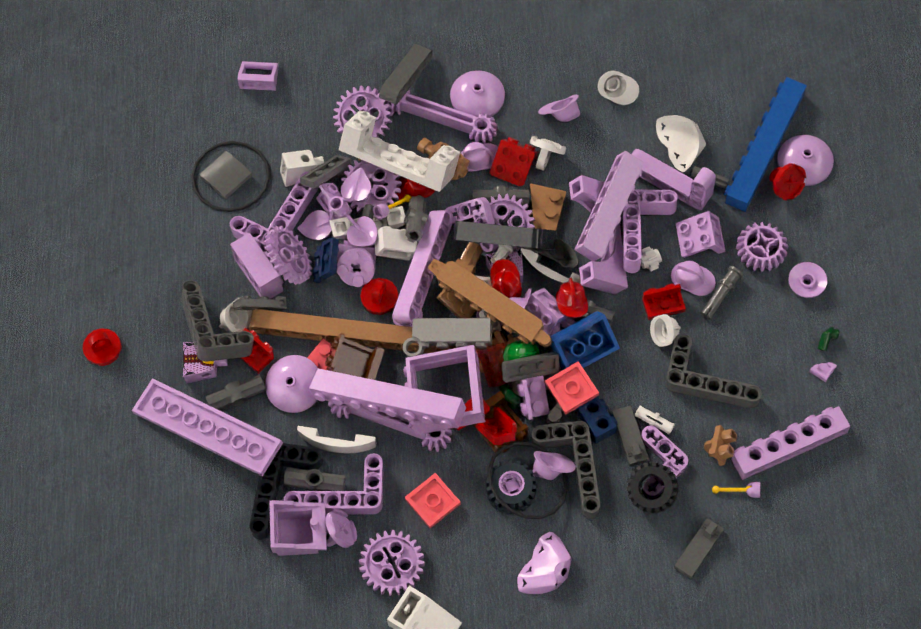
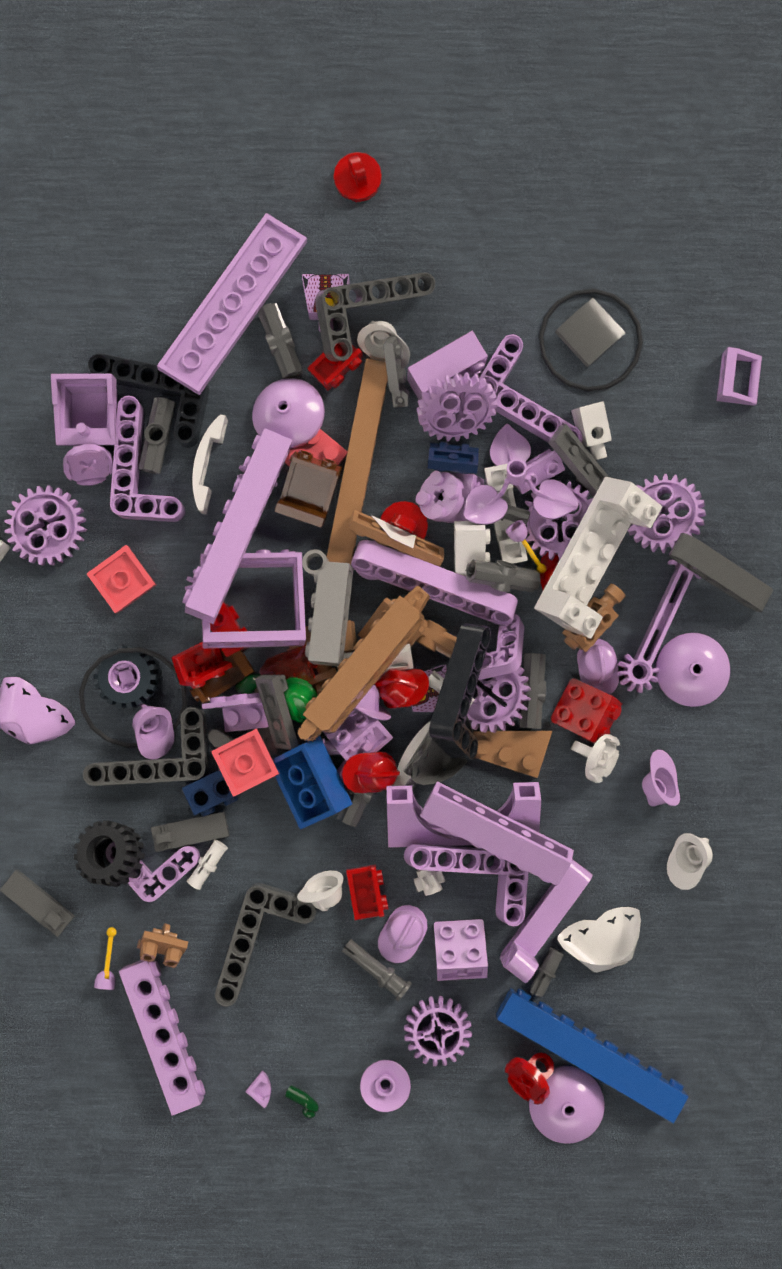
camera: 90 degrees right, 20 degrees up
none -> medium nougat plate [349,510,444,567]
none -> white sticker [371,515,416,548]

